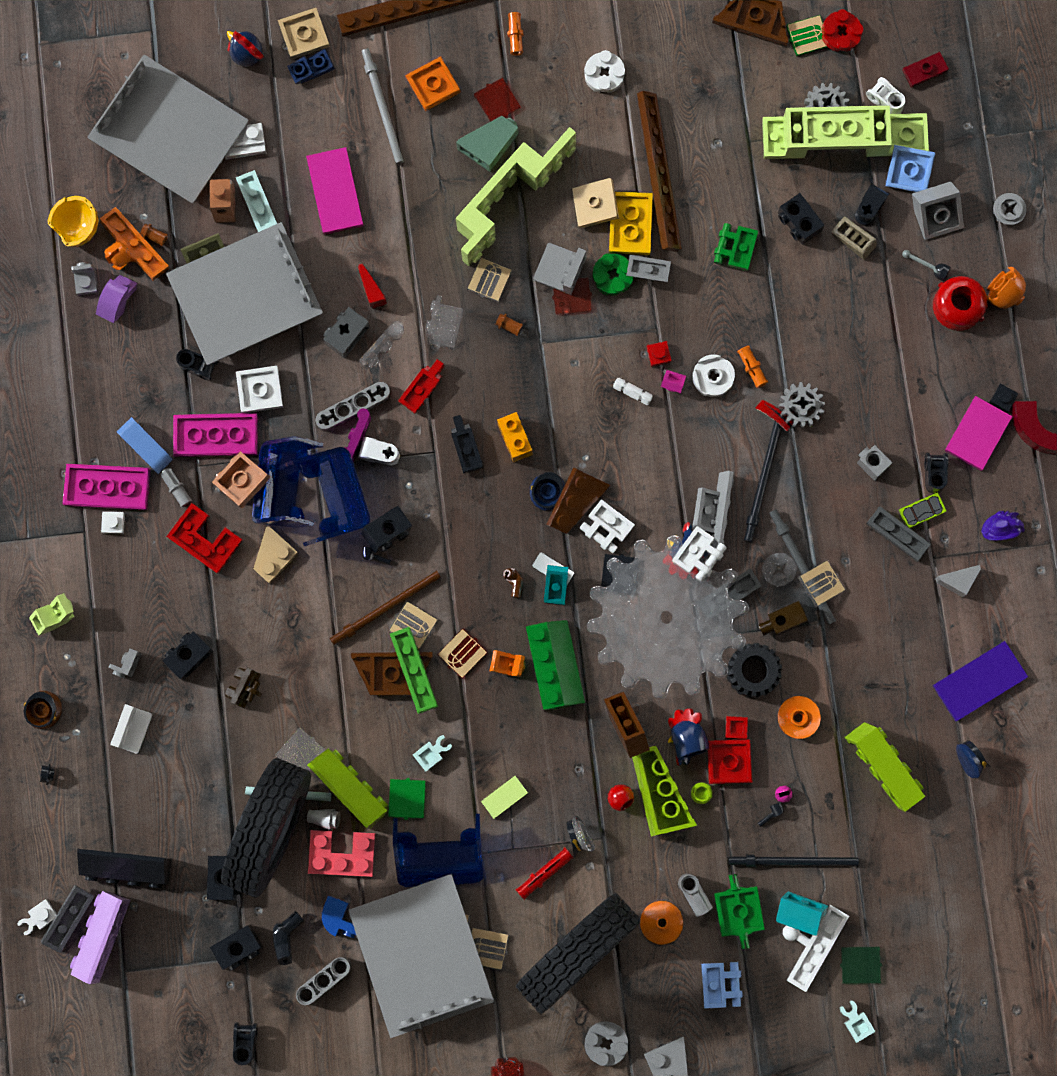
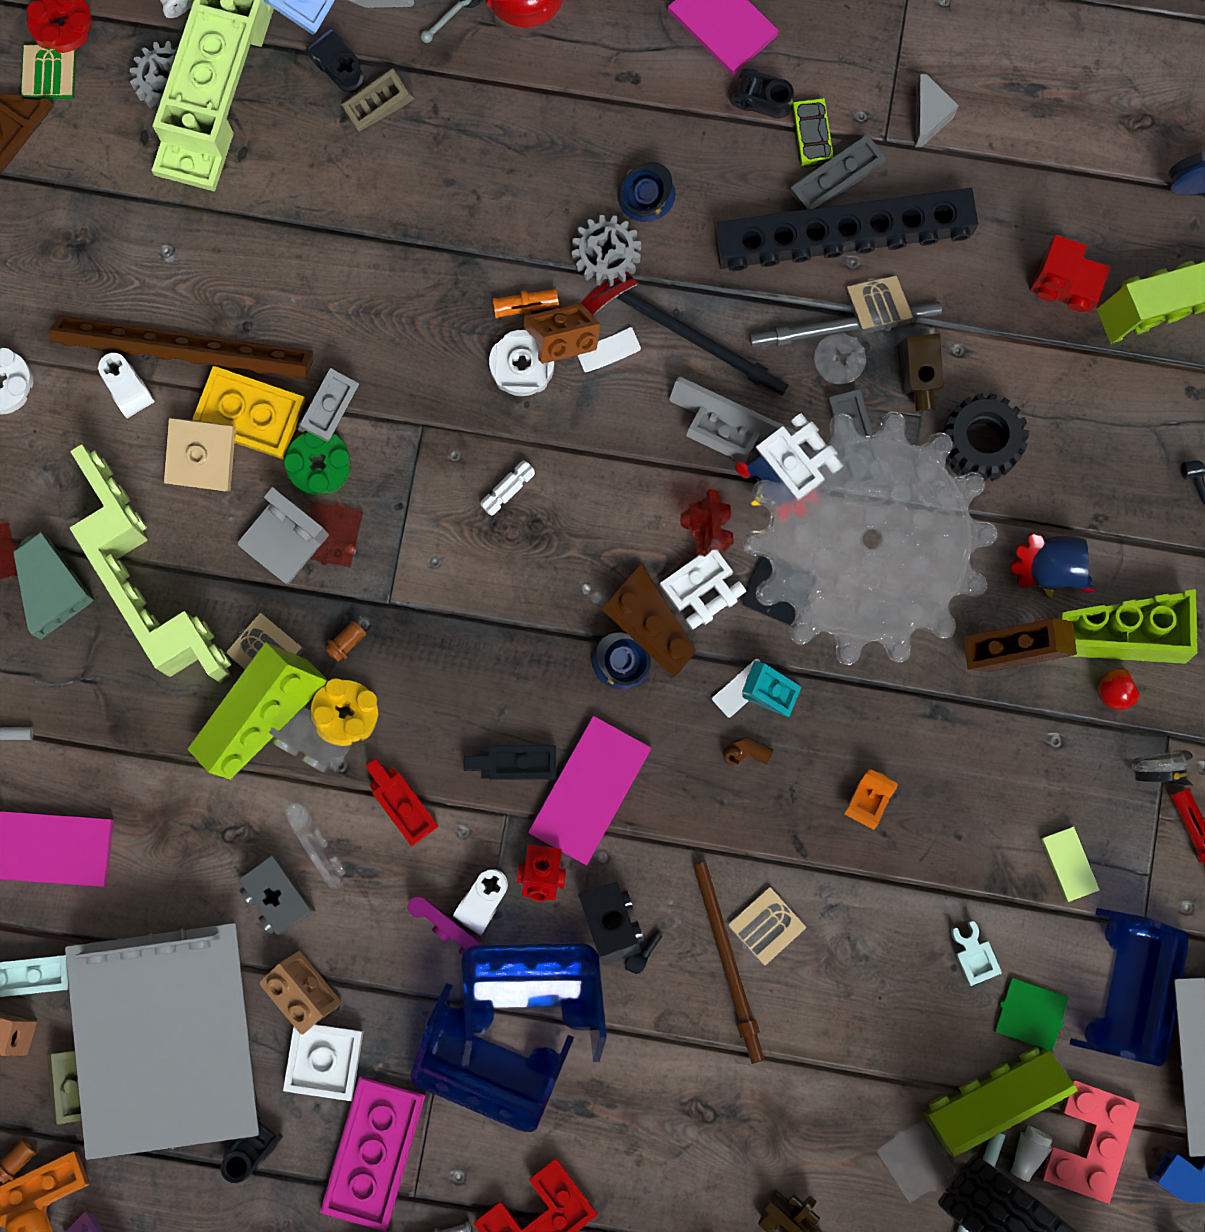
camera: 75 degrees left, 0 degrees up
nougat plate [212,451,270,508] -> none
tan wing [253,525,298,584] -> none
light grey beam [315,382,390,431] -> none
reddish brown wing [351,652,433,696] -> none
red slope [358,264,387,308] -> none
bright green tile [390,627,438,714] -> none
piece [437,628,488,679] -> none
light orange brick [497,412,533,463] -> none
green slope [526,620,585,712] -> none
red plate [646,341,672,367] -> none
dark pink plate [661,370,686,393] -> none
lime plate [691,783,712,804] -> none
red plate [707,739,752,784] -> none
green plate [714,223,758,271] -> none
red plate [725,716,748,739] -> none
dark pink hinge [775,785,793,803] -> none
black brick [778,193,824,245] -> none
orange dish [778,696,821,739] -> none
light grey brick [857,445,892,481] -> none
dark purple tile [932,641,1028,722] -> none
dark purple hat [981,510,1025,540] -> none
none -> white piece [98,353,155,419]
none -> lime wedge [188,642,328,780]
none -> medium nougat bracket [260,950,343,1035]
none -> yellow plate [310,678,378,746]
none -> red brick [517,845,566,902]
none -> dark orange bracket [524,303,600,364]
none -> dark pink tile [528,716,652,866]
none -> white sticker [578,327,641,372]
none -> dark blue piece [618,162,676,222]
none -> clear red hips [680,489,734,557]
none -> black brick [715,187,979,271]
none -> red brick [1030,235,1110,312]

